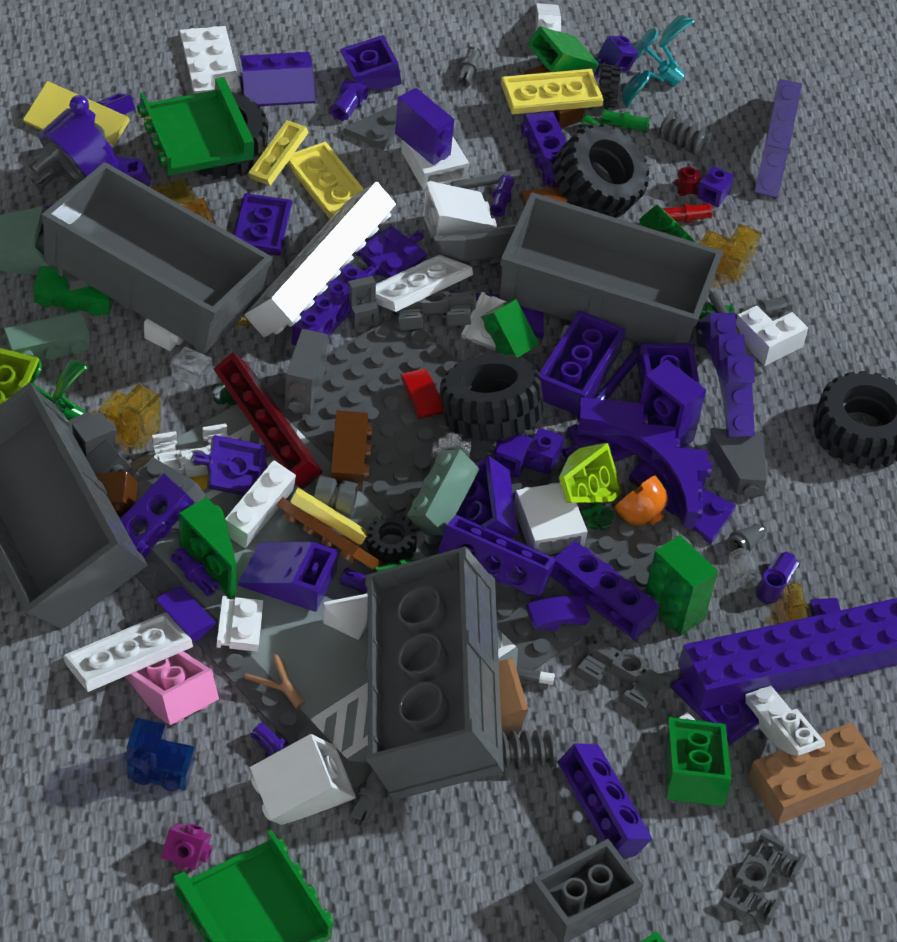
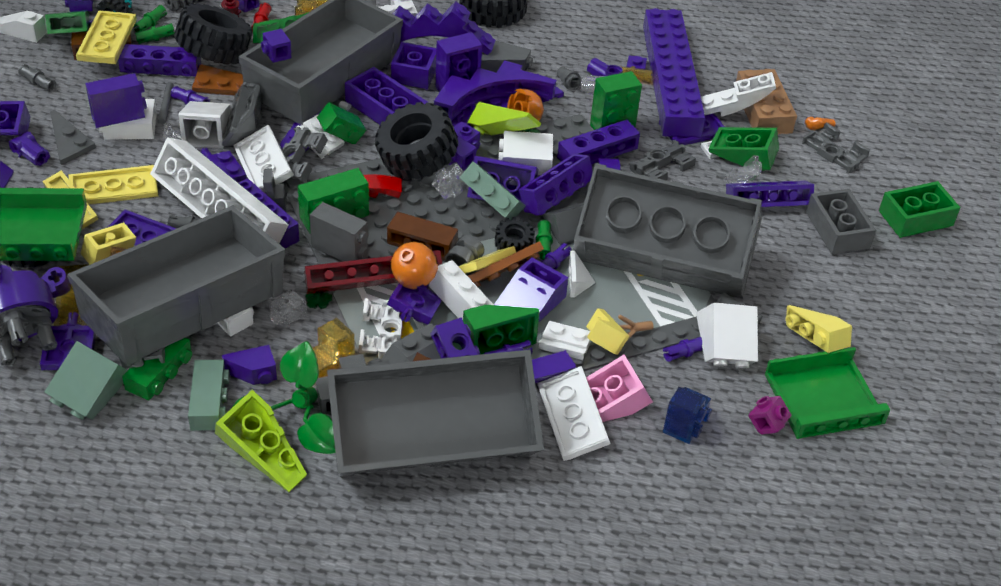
camera: 70 degrees left, 5 degrees down
none -> light yellow brick [81,222,136,265]
none -> dark purple slope [222,345,277,385]
none -> dark purple brick [261,29,292,63]
none -> green brick [298,168,369,234]
none -> orange cylinder [391,242,438,289]
none -> light yellow slope [586,308,630,355]
none -> clear bracket [725,156,762,183]
none -> light yellow slope [785,305,852,353]
none -> orange arm [805,117,836,130]

